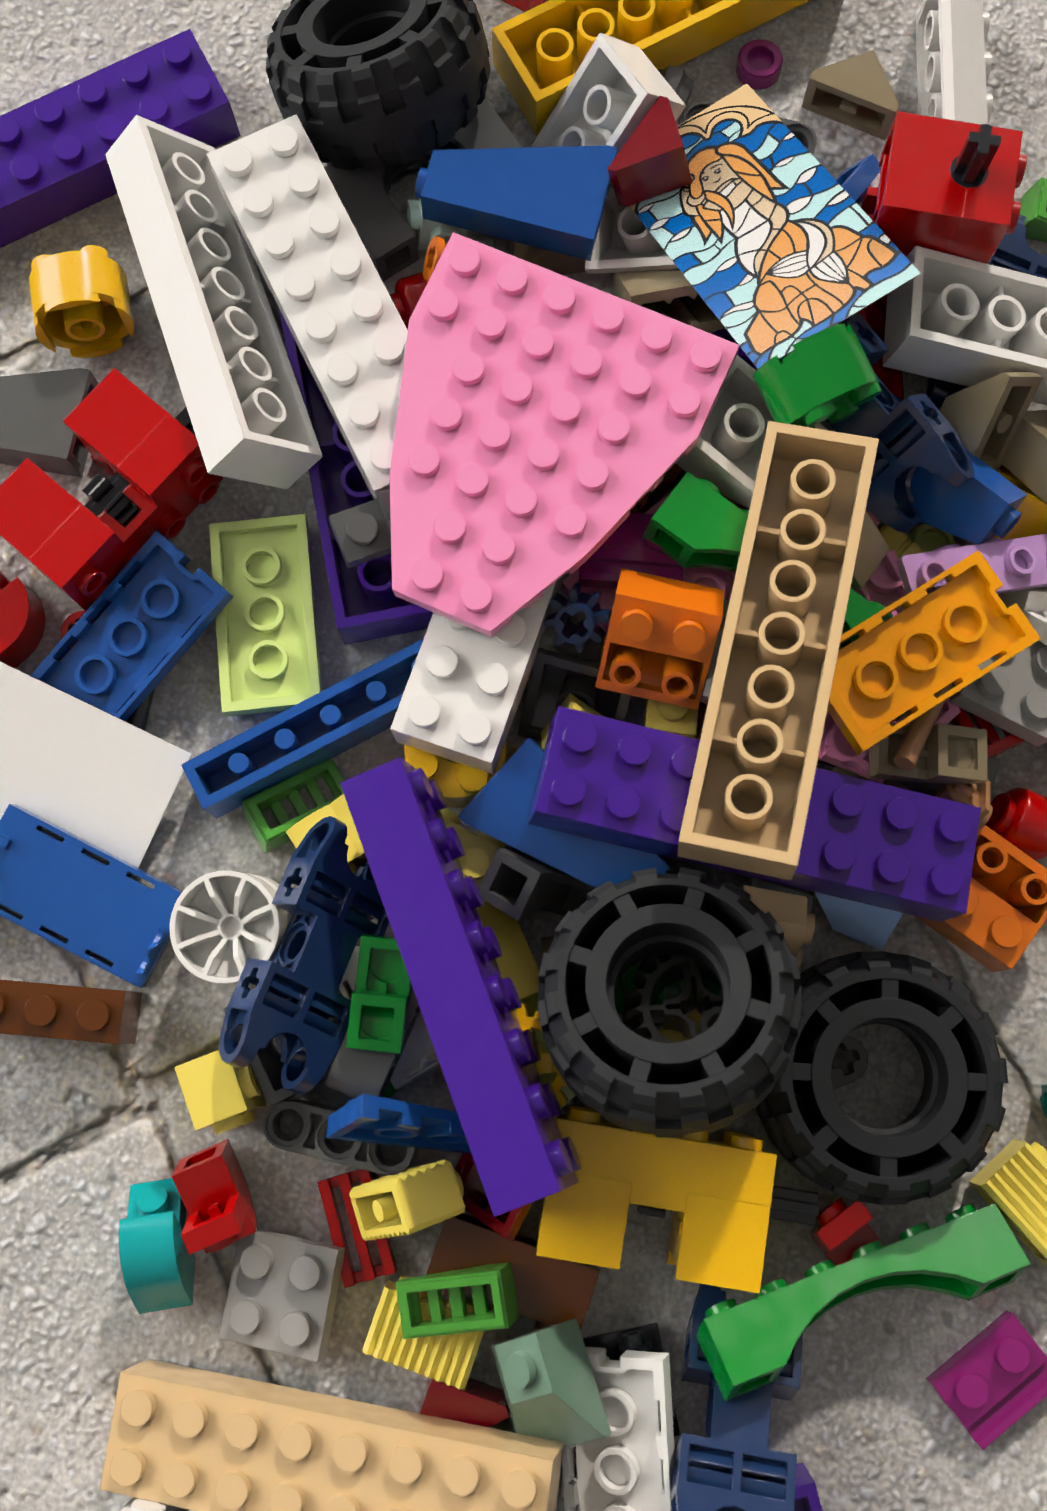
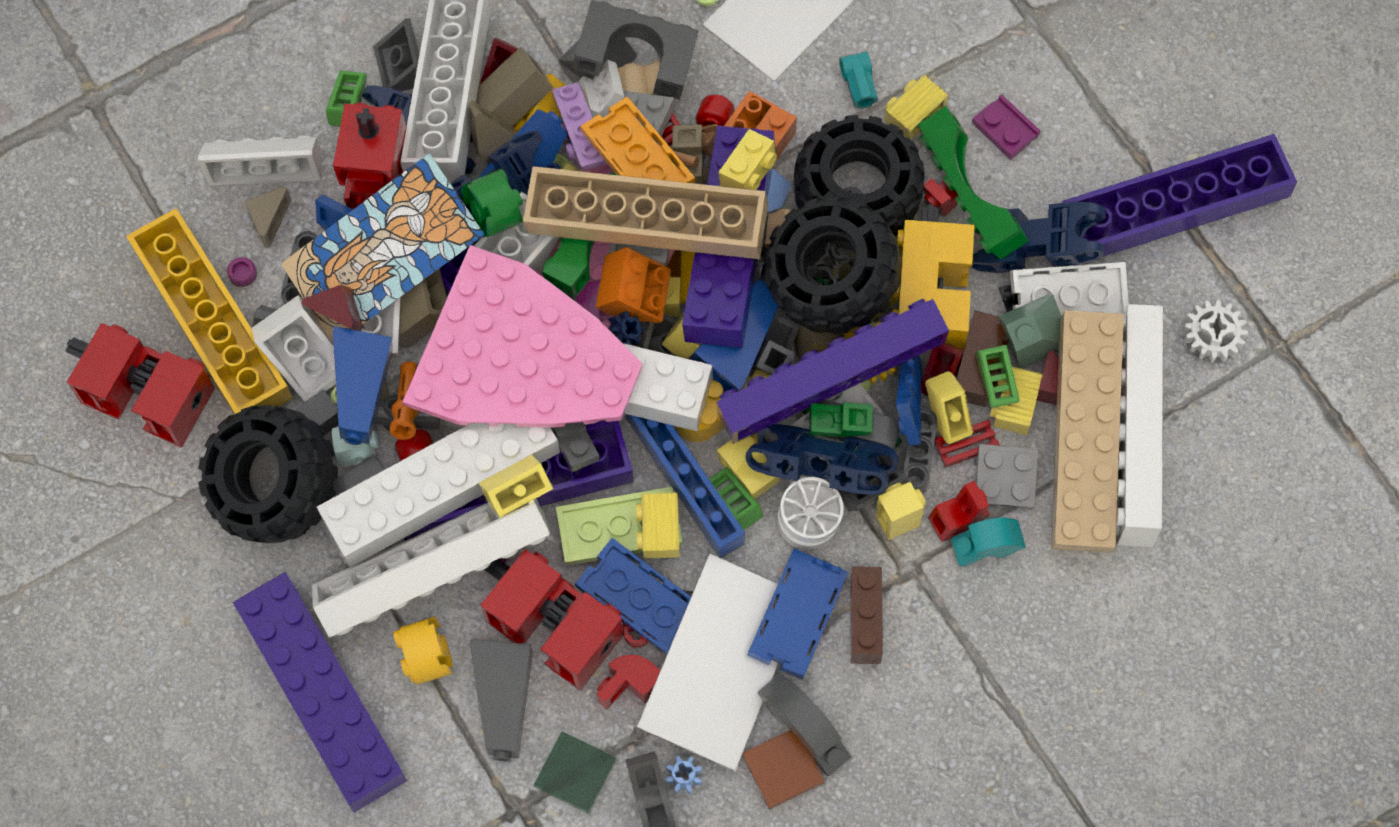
camera: 95 degrees left, 10 degrees down
none -> light yellow brick [479,454,553,518]
none -> light yellow brick [636,492,680,559]
none -> light yellow brick [719,129,777,190]

